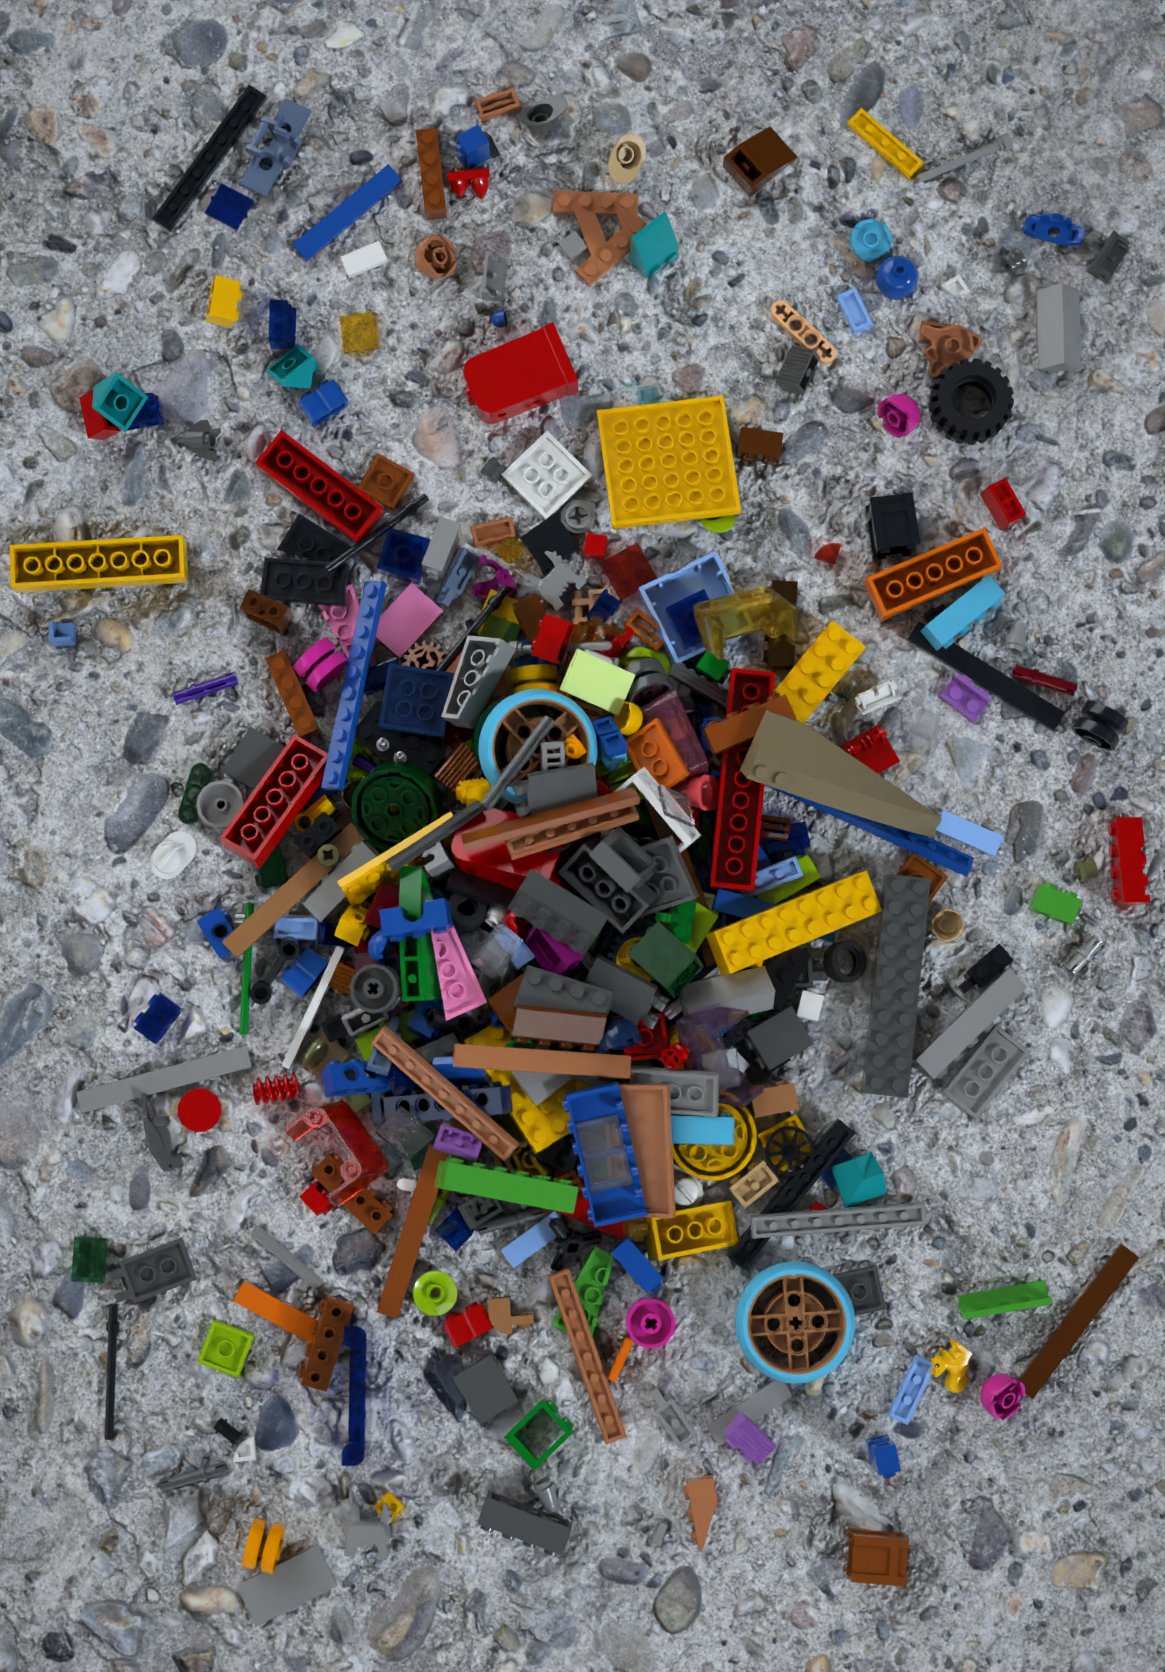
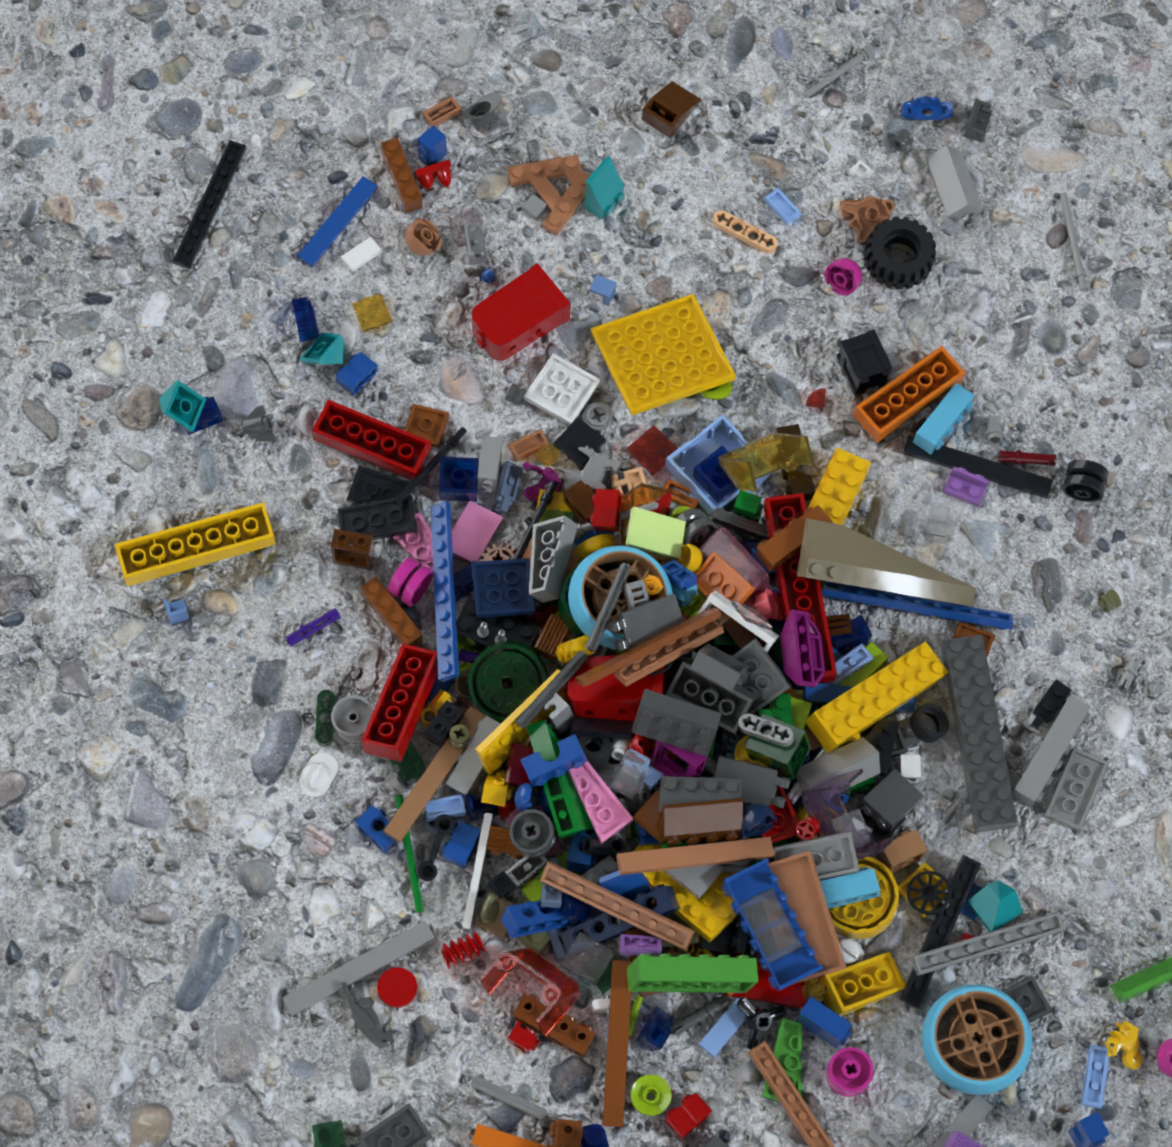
camera: 15 degrees left, 15 degrees down
red brick [79,391,121,440] -> none
clear blue brick [134,993,184,1044] -> none
clear blue piece [205,183,254,231] -> none
yellow brick [205,275,243,328] -> none
dark grey brick [223,726,287,790] -> none
sand blue piece [240,98,312,197] -> none
dark grey bracket [457,1194,503,1230] -> none
medium nougat brick [487,1297,534,1334] -> none
red piece [583,533,608,561] -> none
clear blue piece [587,589,623,632] -> none
orange tile [607,1336,634,1383] -> none
tan piece [608,134,646,184] -> none
clear light blue tile [636,385,660,405] -> none
tan bracket [728,1159,779,1208] -> none
reddish brown brick [736,427,784,465] -> none
dark grey brick [776,345,821,396] -> none
red hinge [841,724,900,774] -> none
yellow tile [847,108,924,179] -> none
medium azure tile [849,219,892,262] -> none
white hinge [854,680,902,716] -> none
blue cylinder [875,255,918,300] -> none
tan hair [931,908,964,942] -> none
light blue tile [935,810,1004,857] -> none
red hinge [980,478,1027,531] -> none
bright green brick [1028,882,1082,926] -> none
red wedge [1108,817,1150,906] -> none
none -> medium blue panel [590,274,617,305]
none -> light grey beam [739,714,794,747]
none -> magenta wedge [780,610,825,688]

